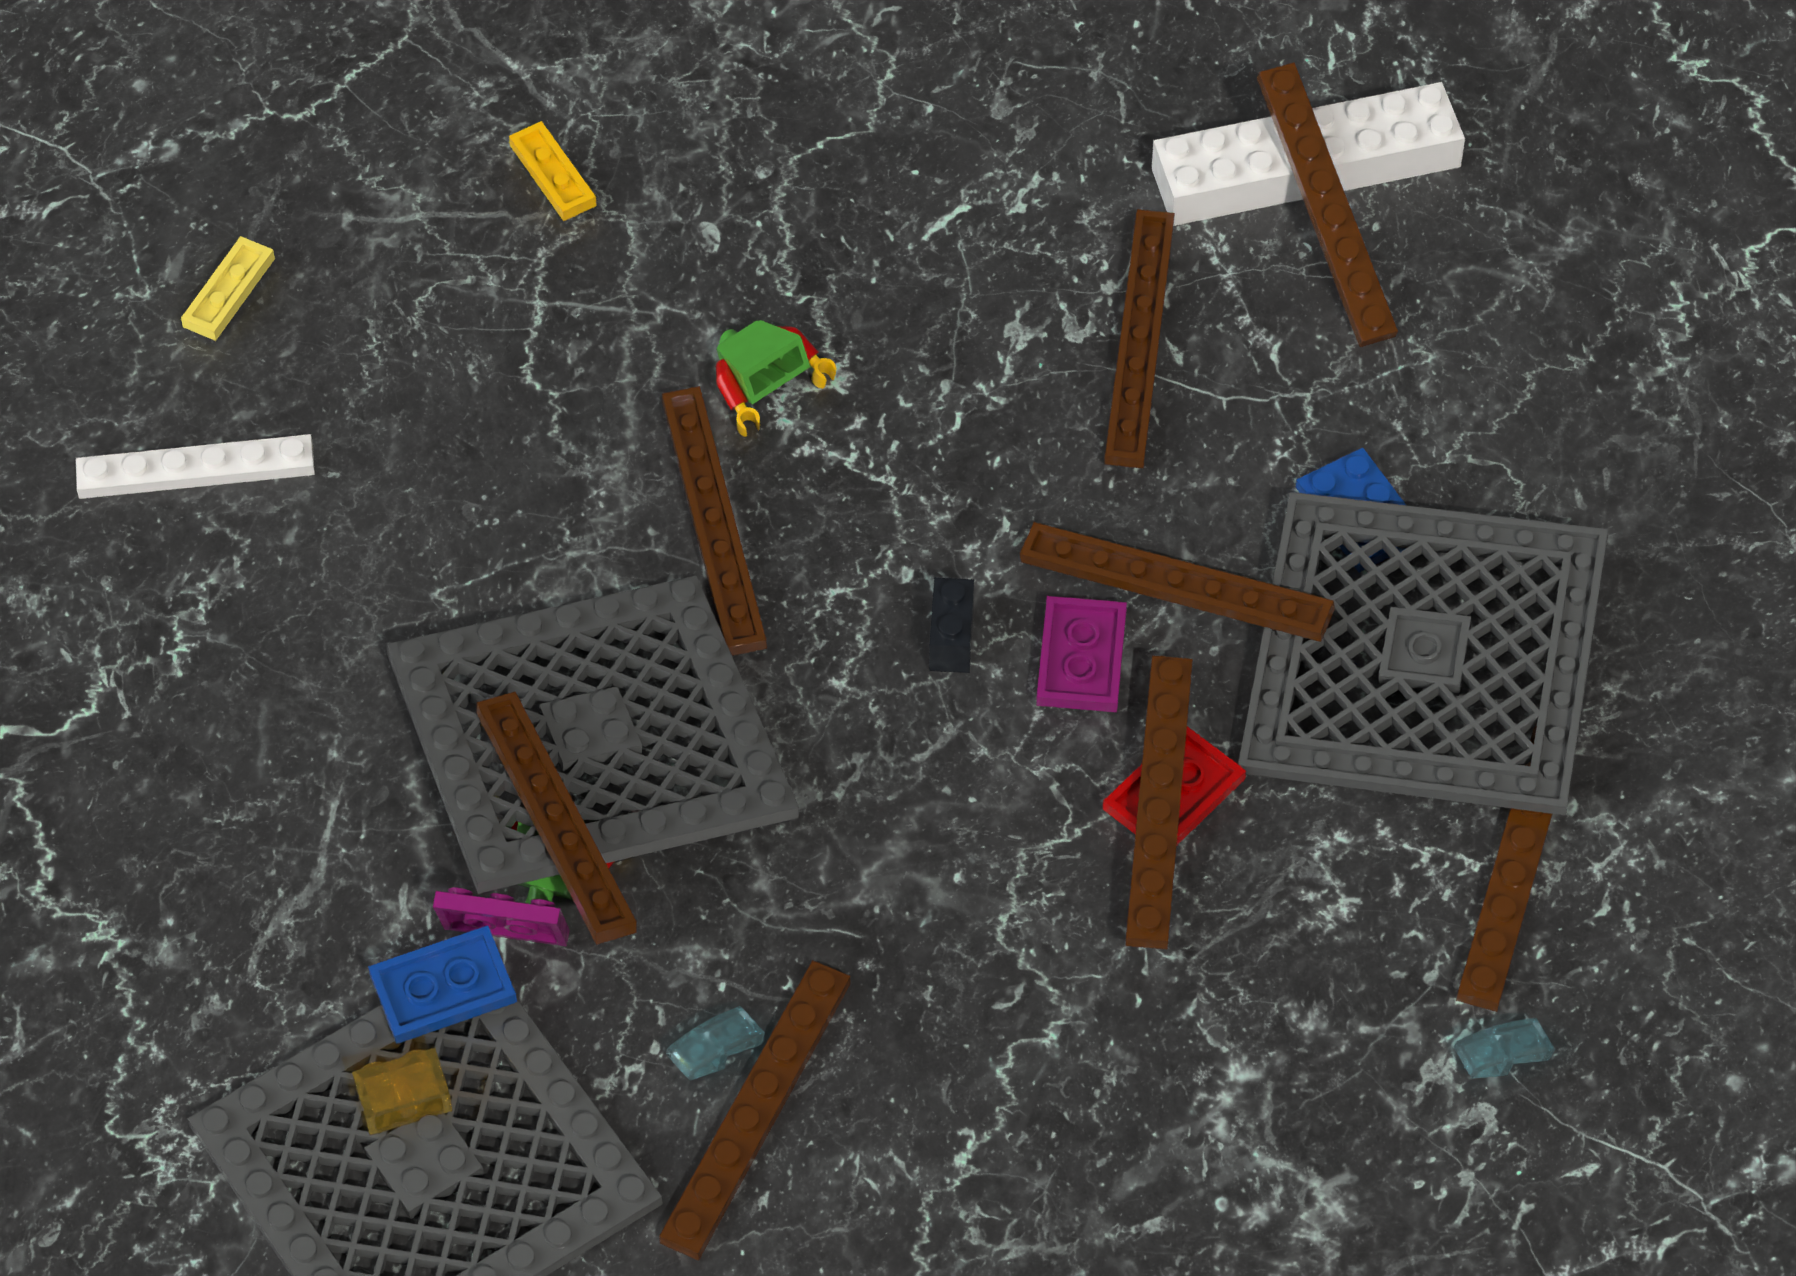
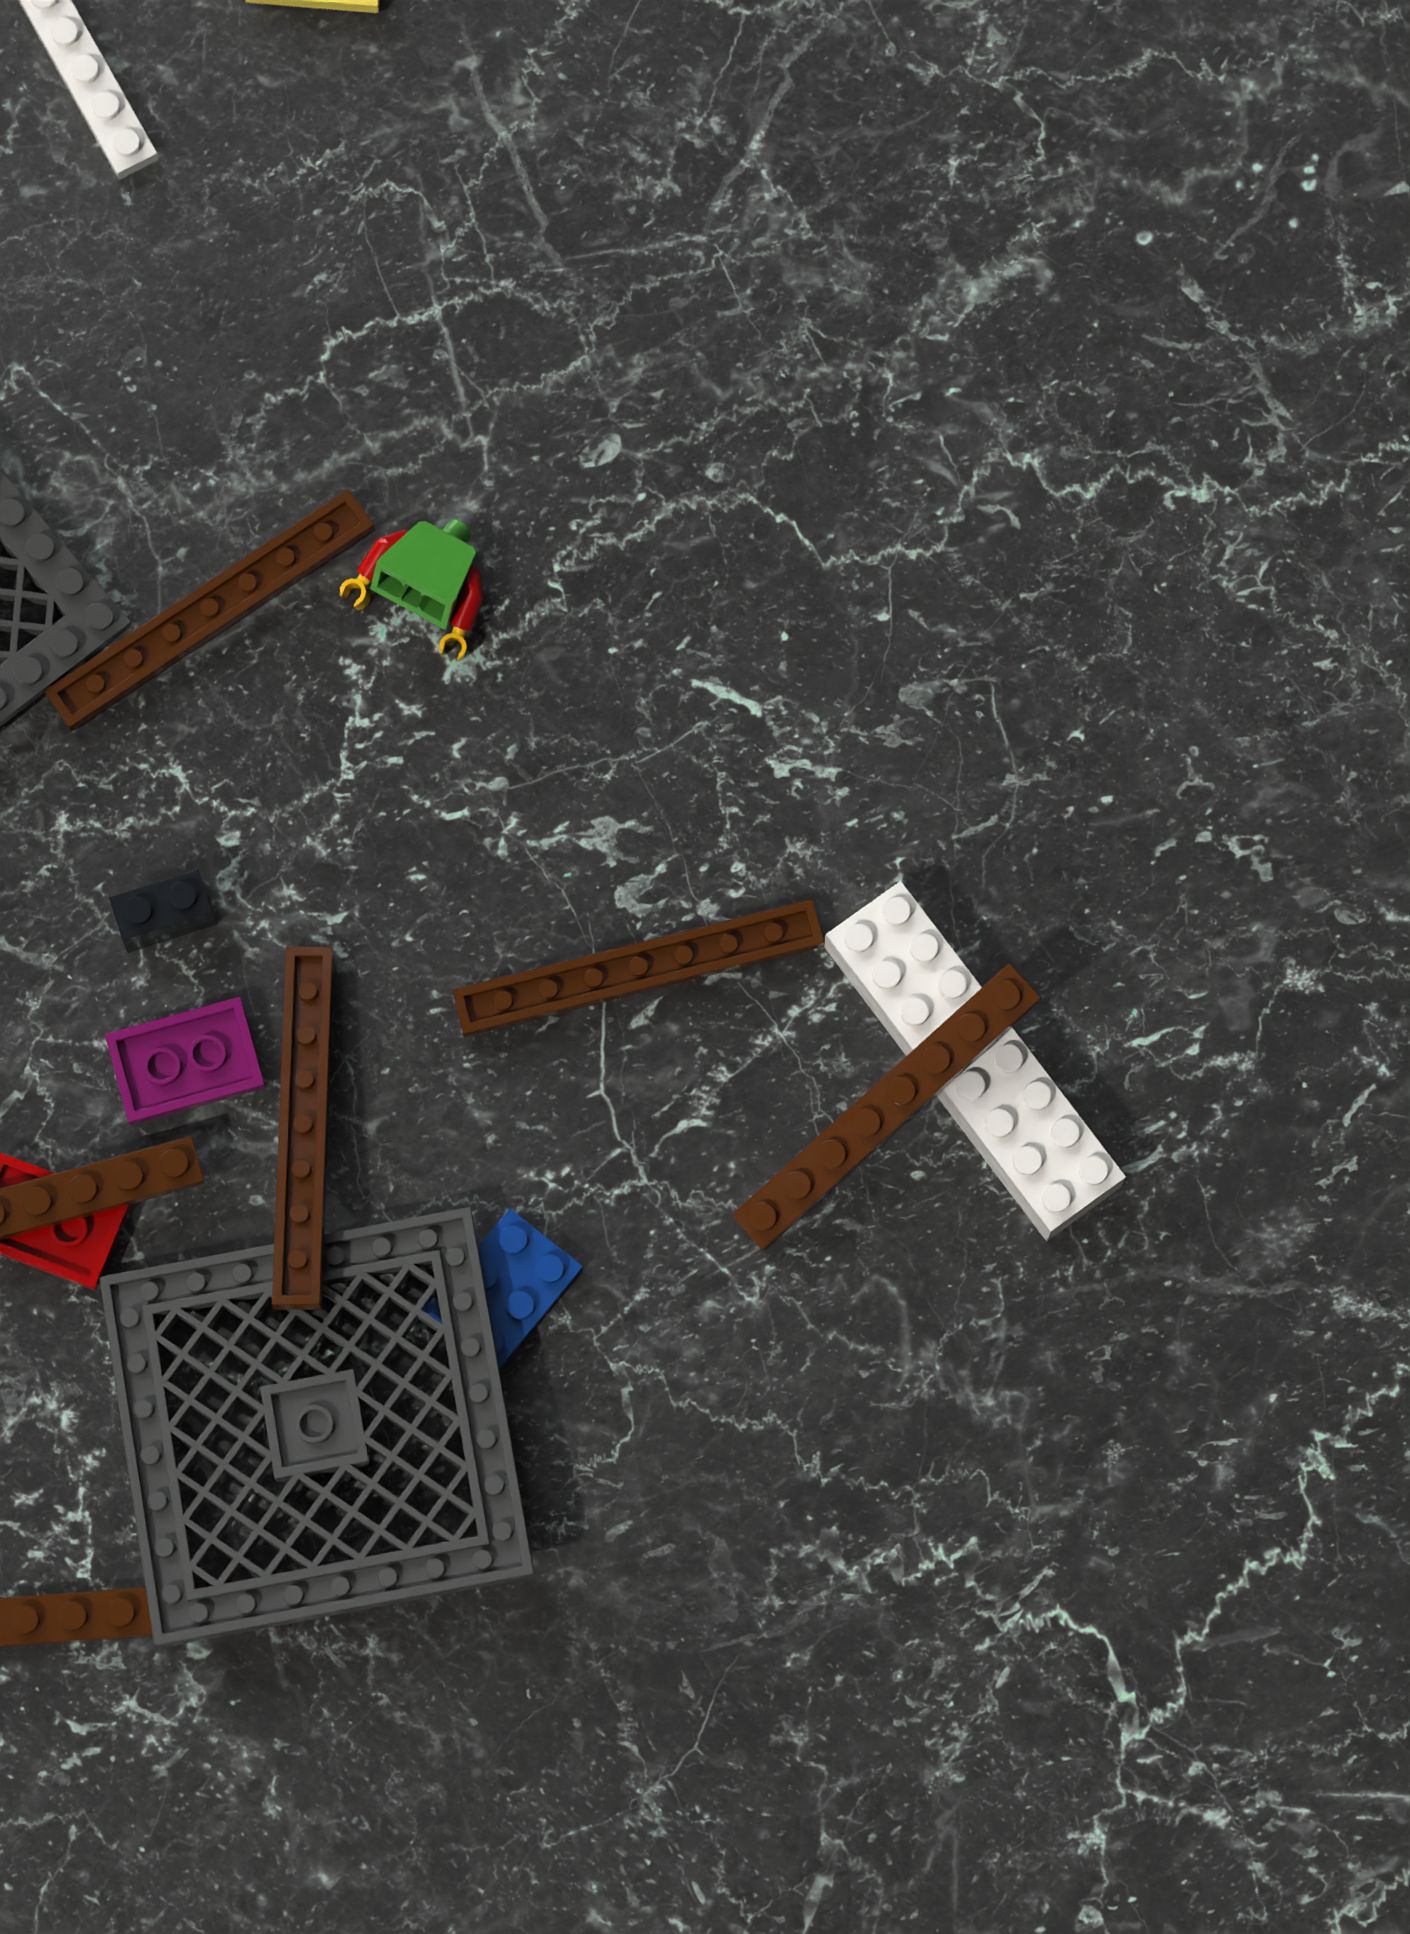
camera: 65 degrees right, 20 degrees up
yellow plate [509,121,597,221] -> none

